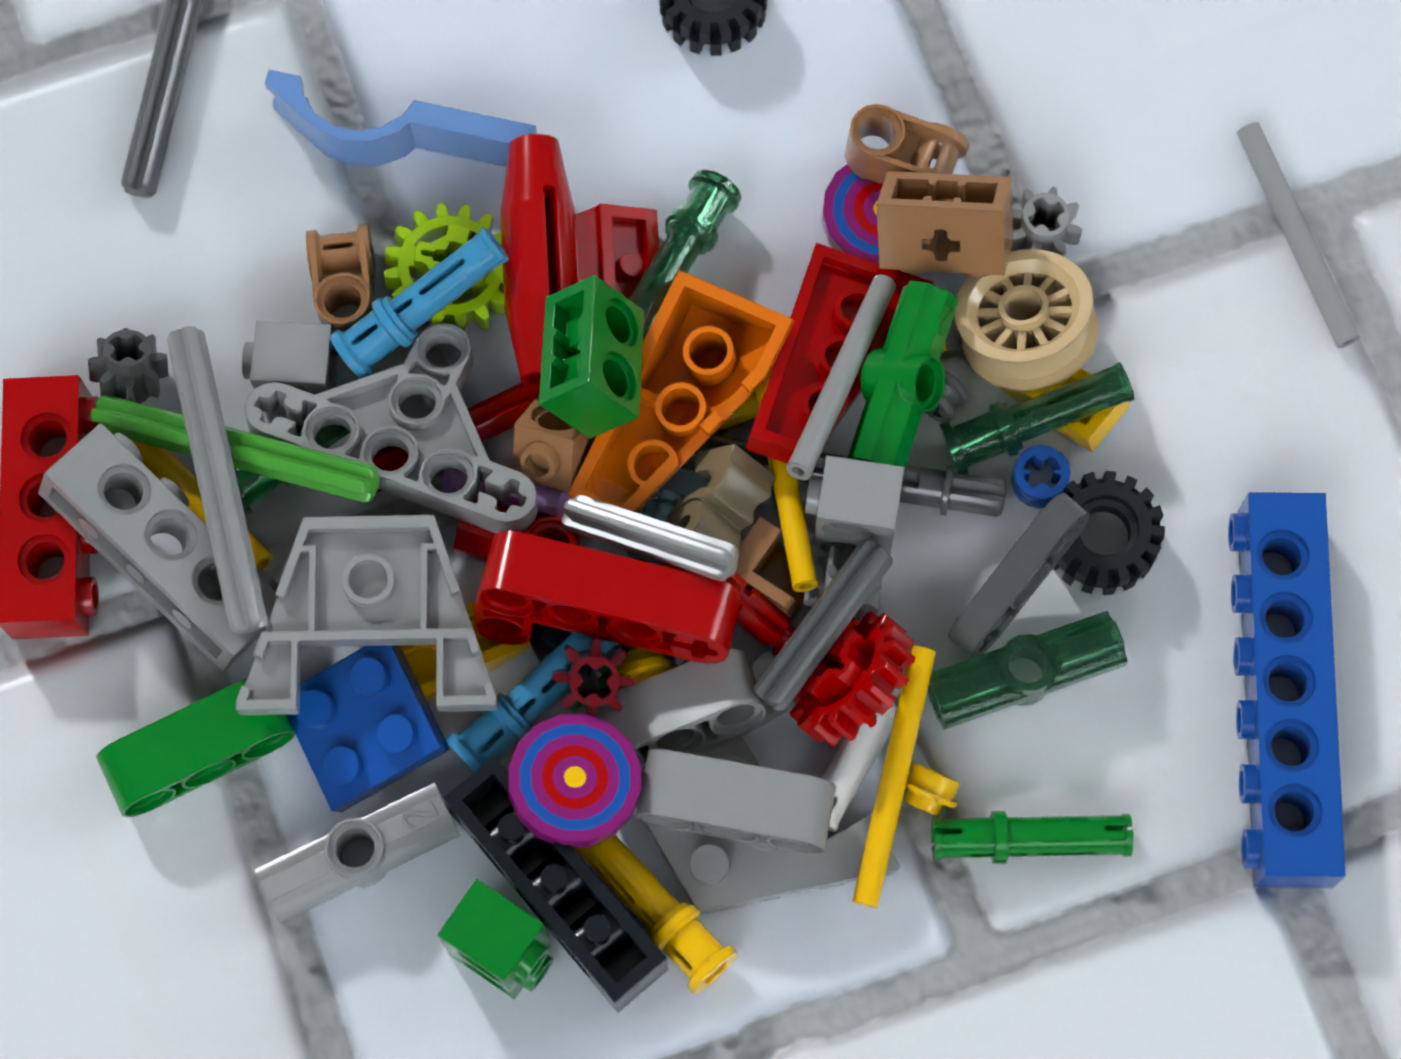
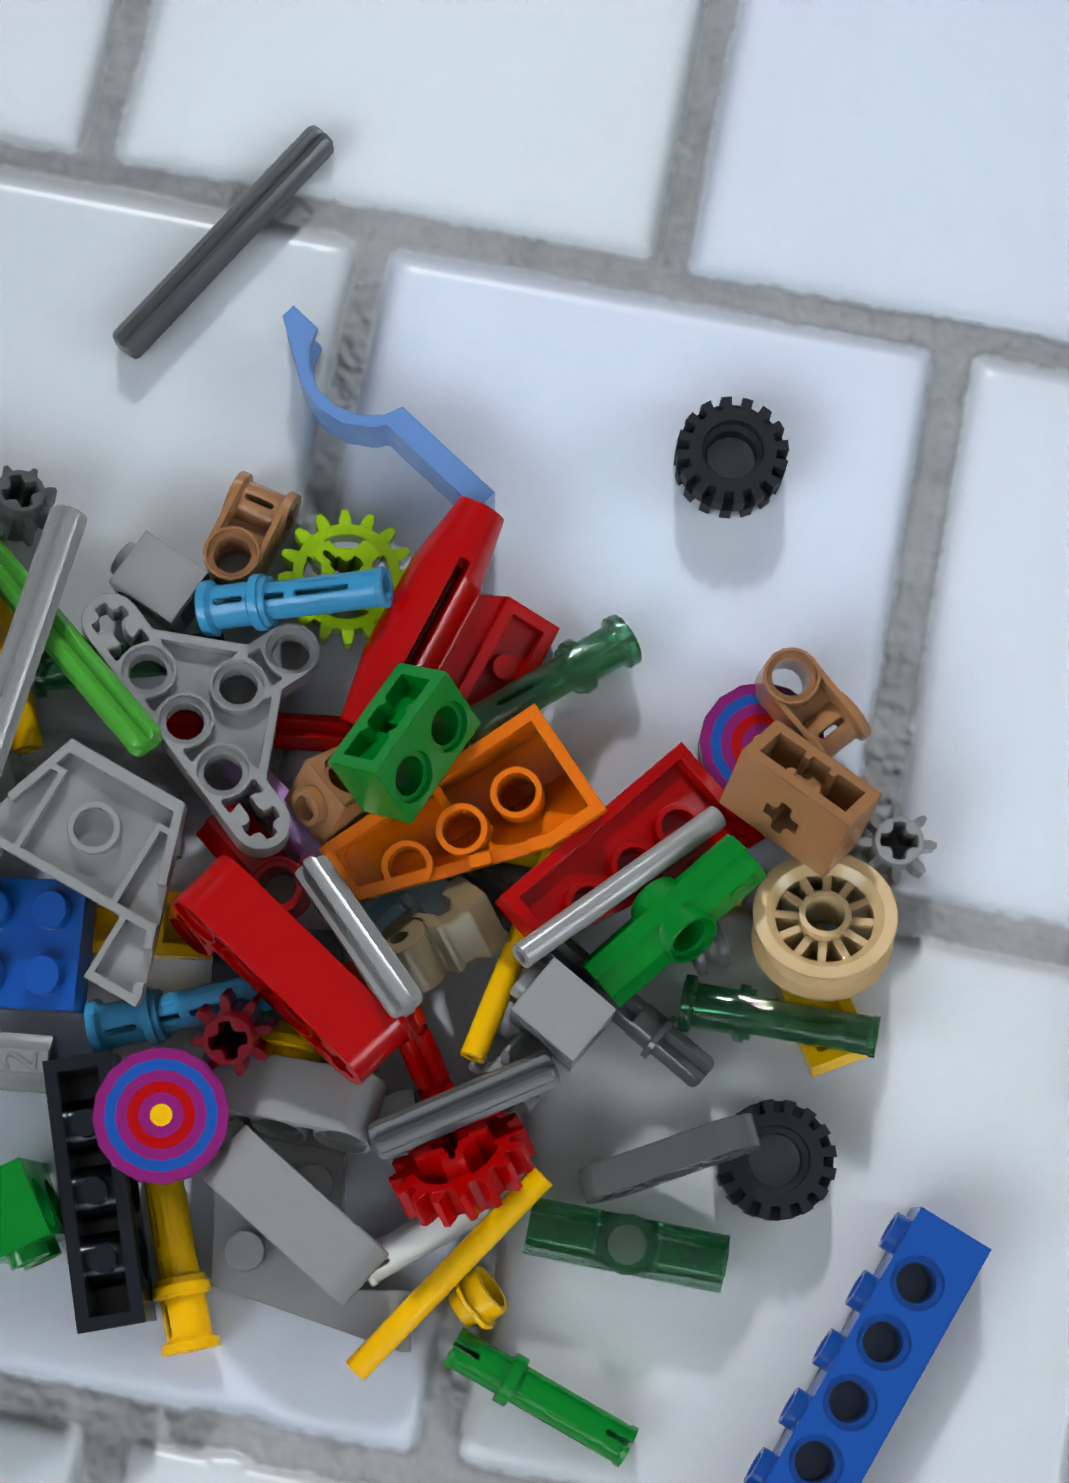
camera: 25 degrees right, 5 degrees up
medium nougat panel [736,516,805,620] -> none
blue bush [1011,445,1071,509] -> none

